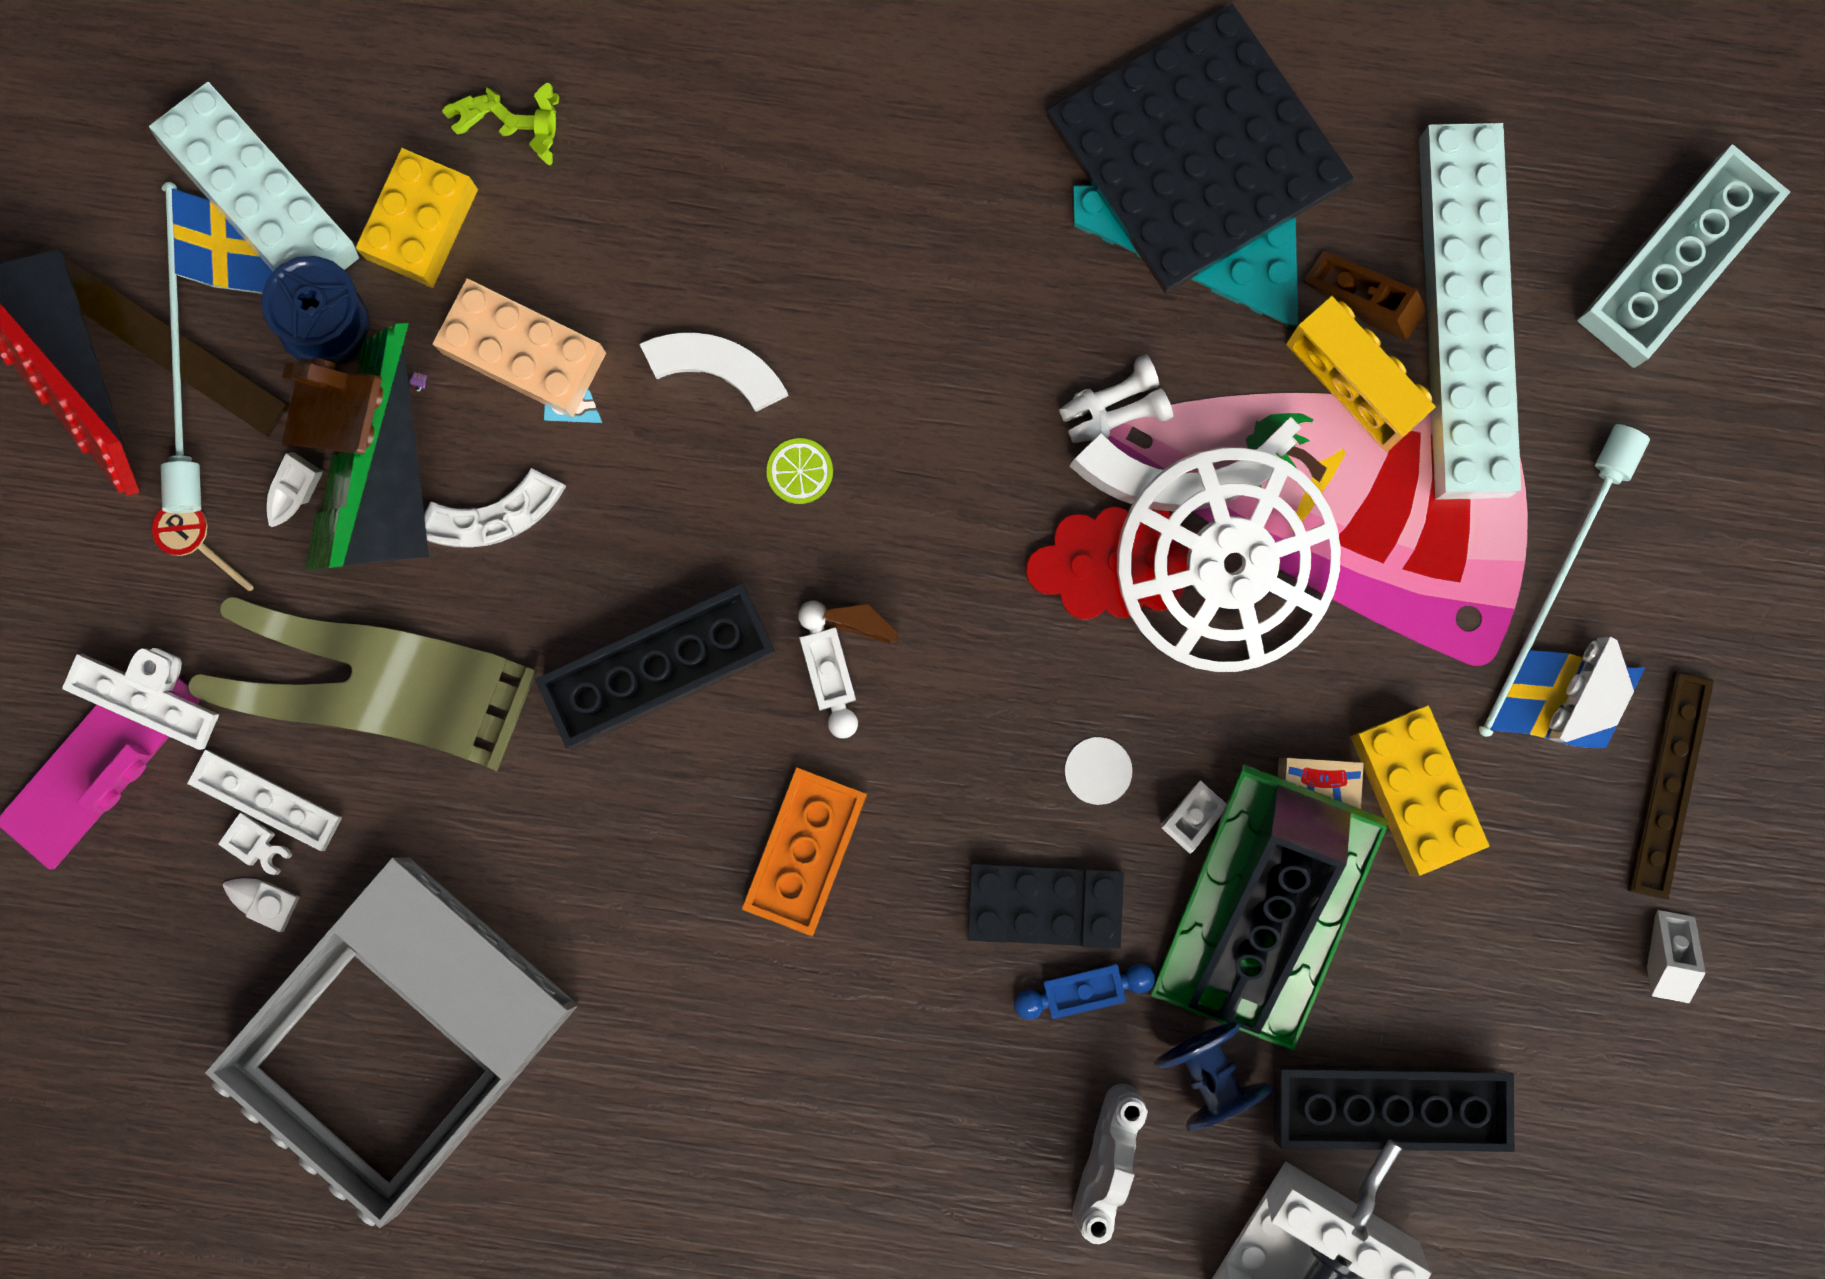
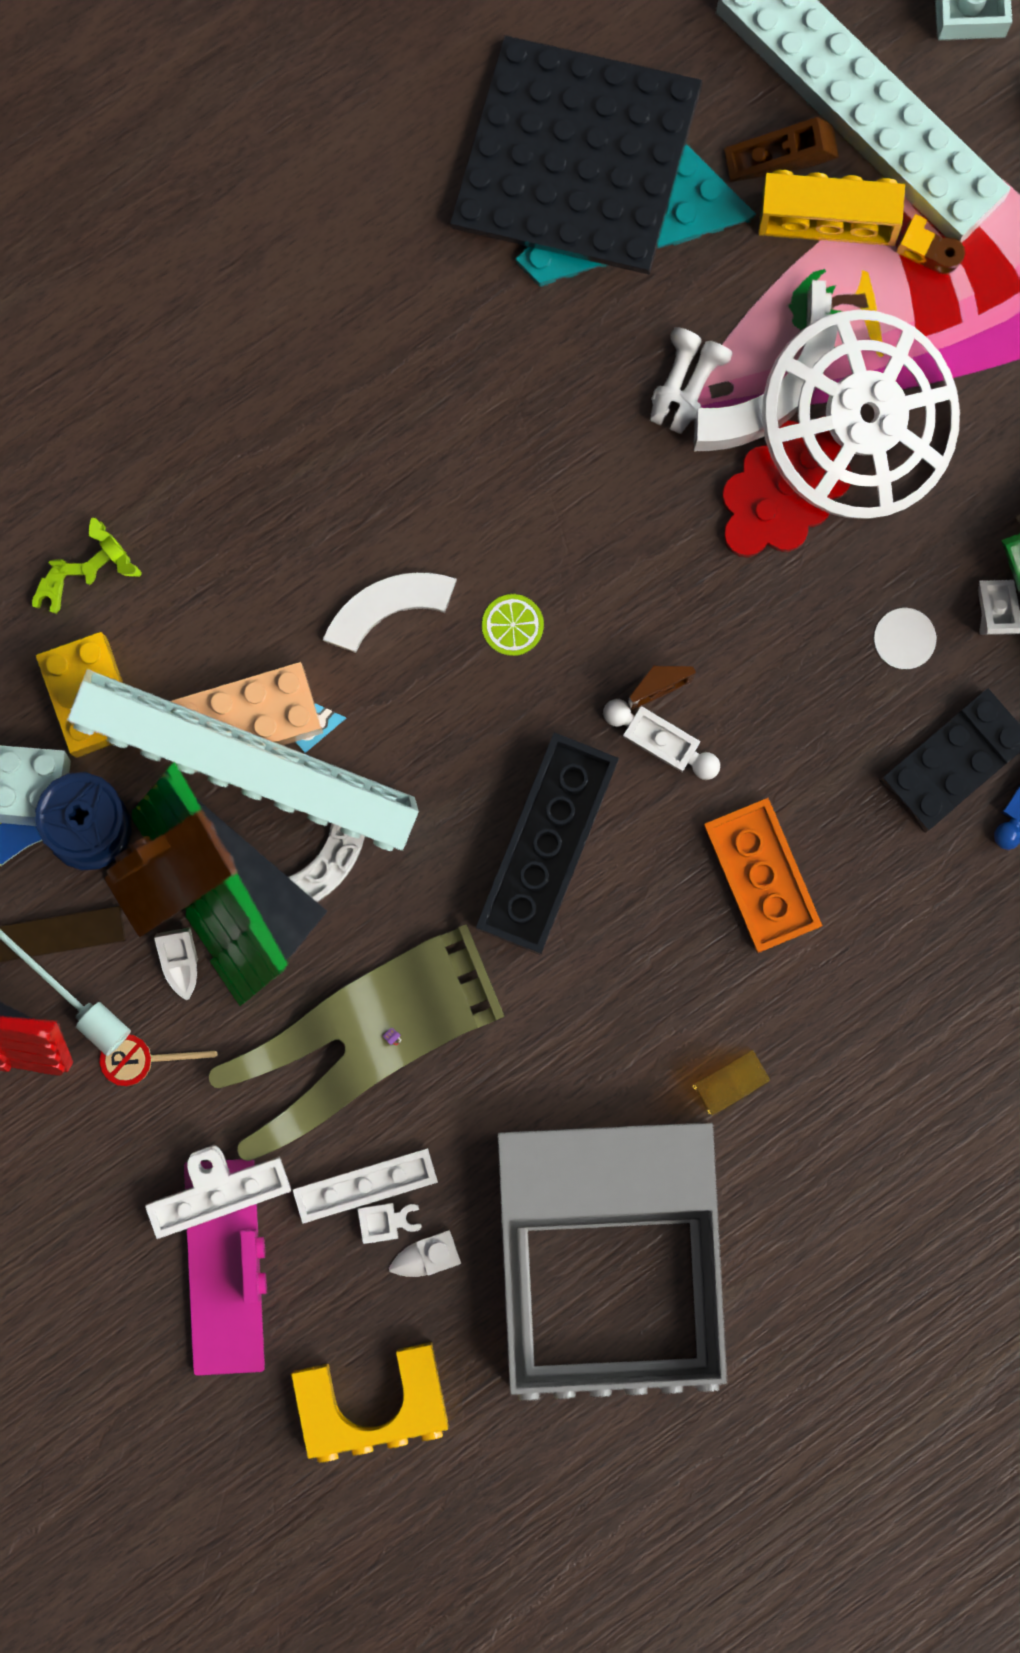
camera: 45 degrees left, 0 degrees up
none -> light aqua brick [67,669,419,851]
none -> yellow arch [291,1342,449,1463]
none -> medium lavender piece [383,1027,401,1045]
none -> clear yellow slope [692,1050,770,1115]
none -> leg [896,214,965,274]

